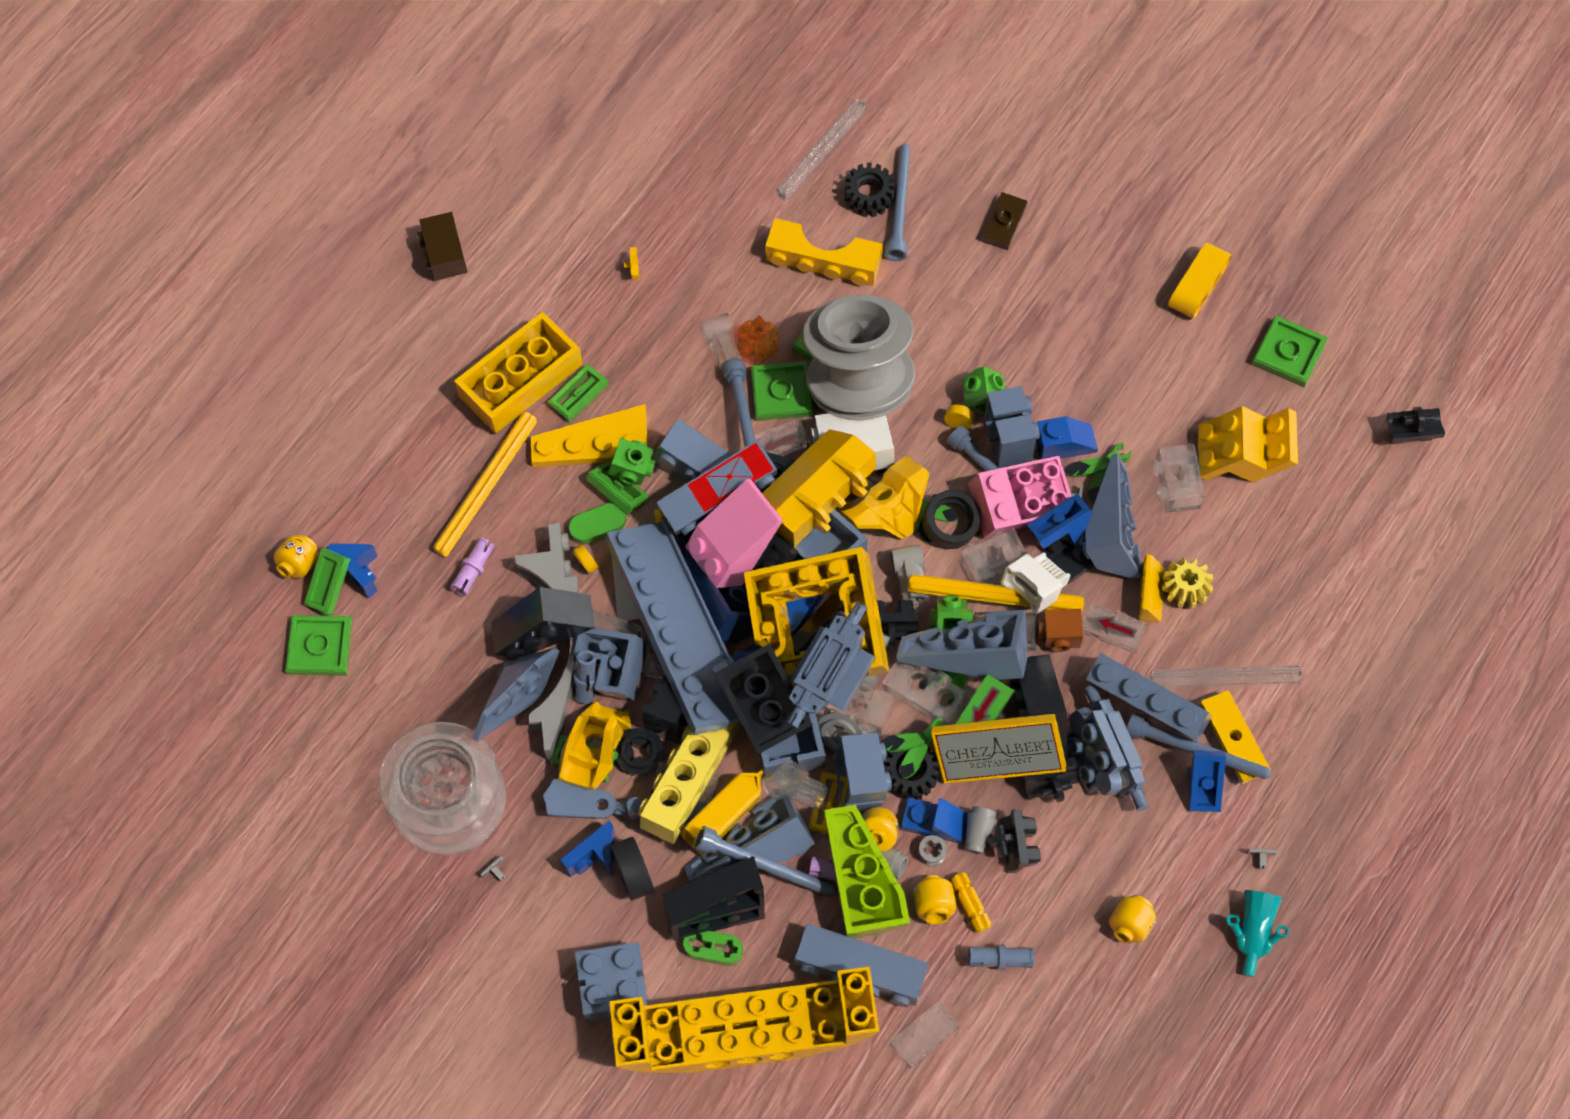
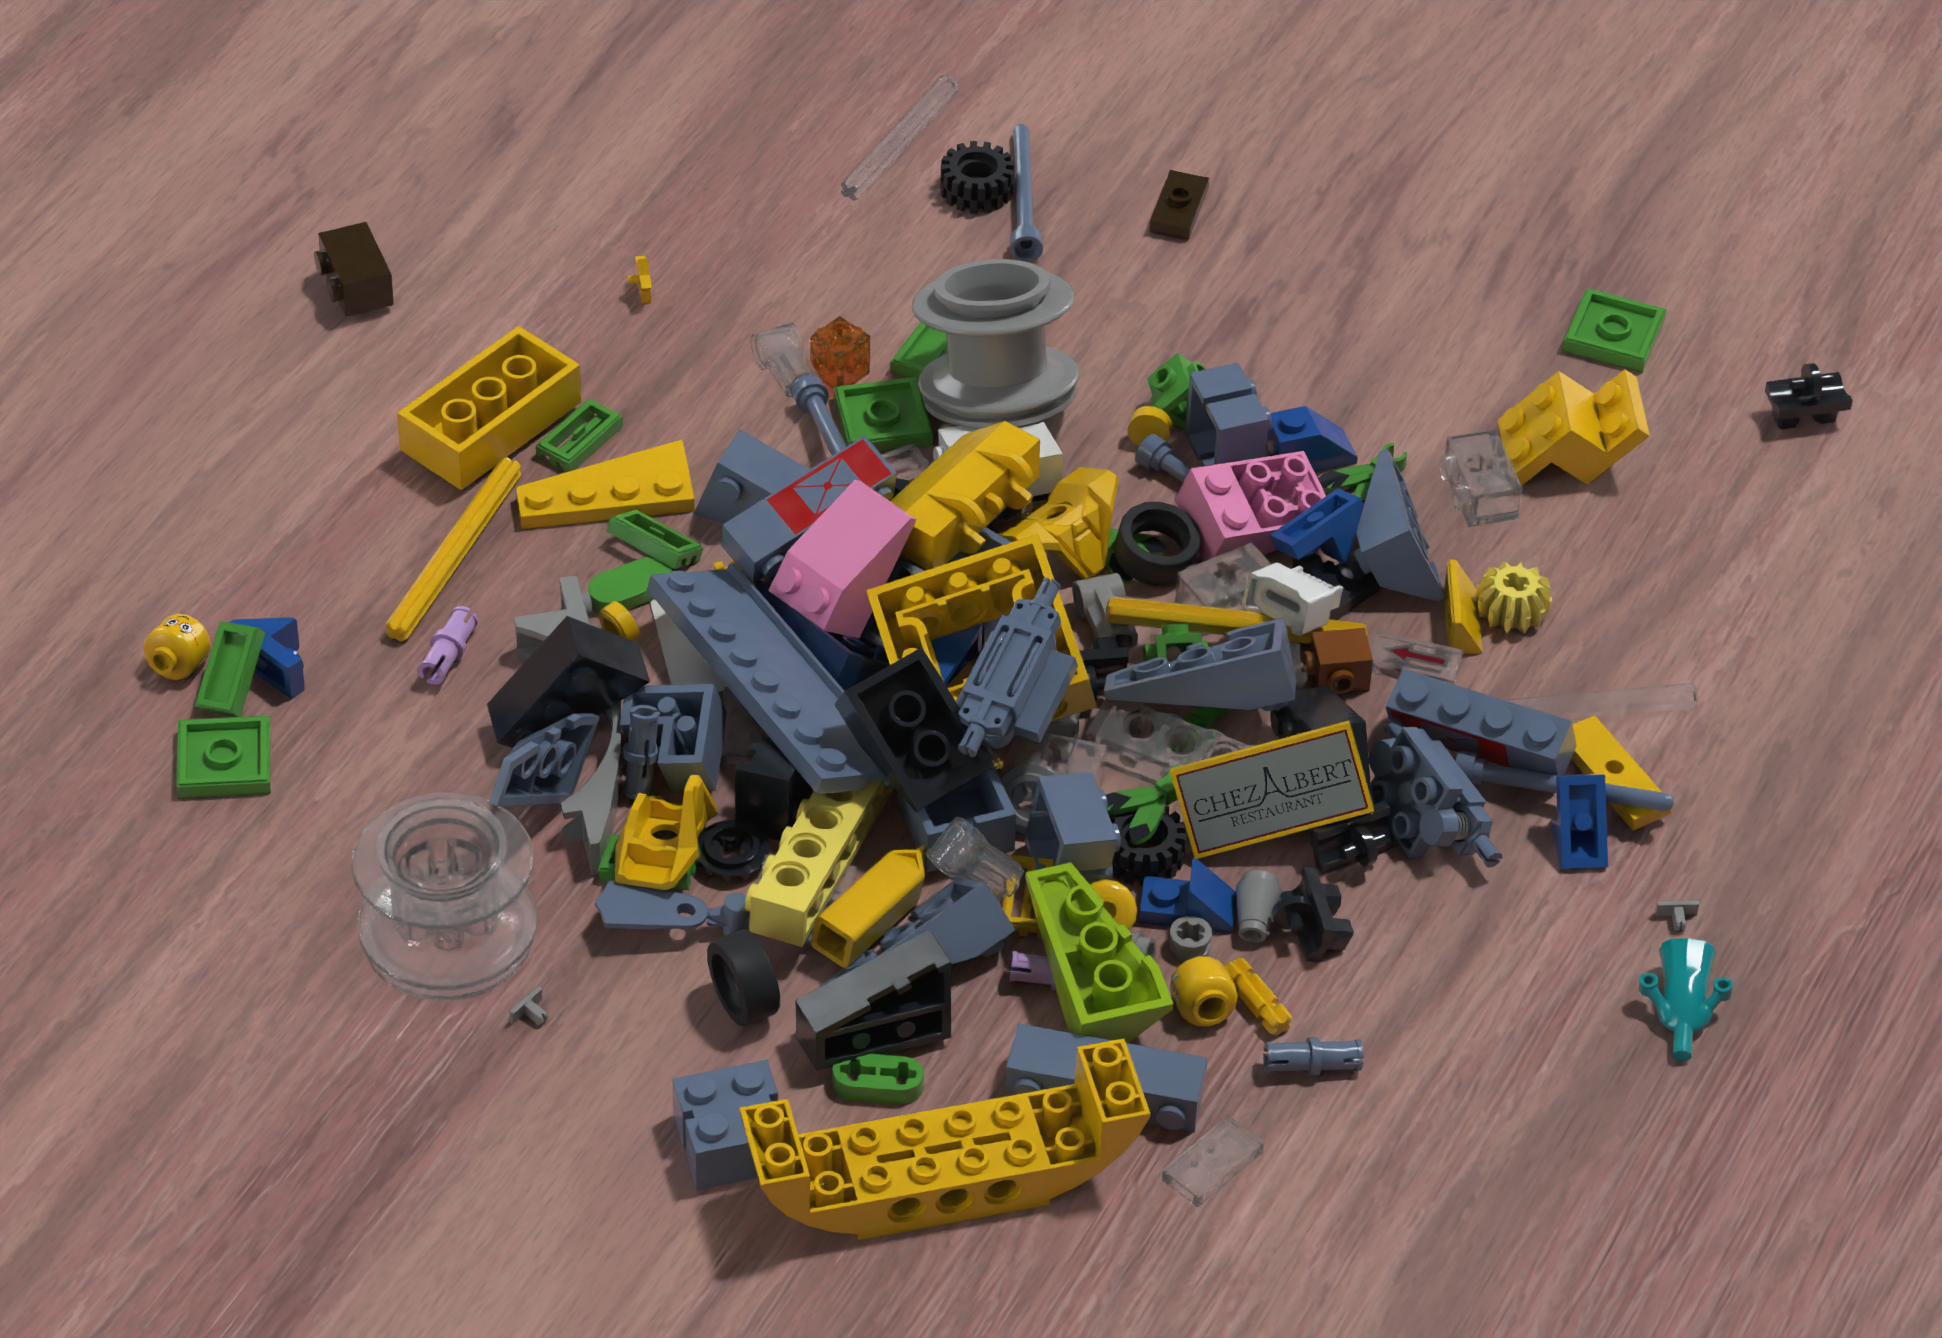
camera: 10 degrees left, 20 degrees down
blue slope [560,821,616,877] -> none
bright green brick [608,438,656,485] -> none
sand blue piece [694,826,836,896] -> none
yellow arch [765,218,883,286] -> none
bright green tile [956,674,1014,724] -> none
yellow head [1109,895,1156,944] -> none
yellow beam [1168,242,1232,319] -> none

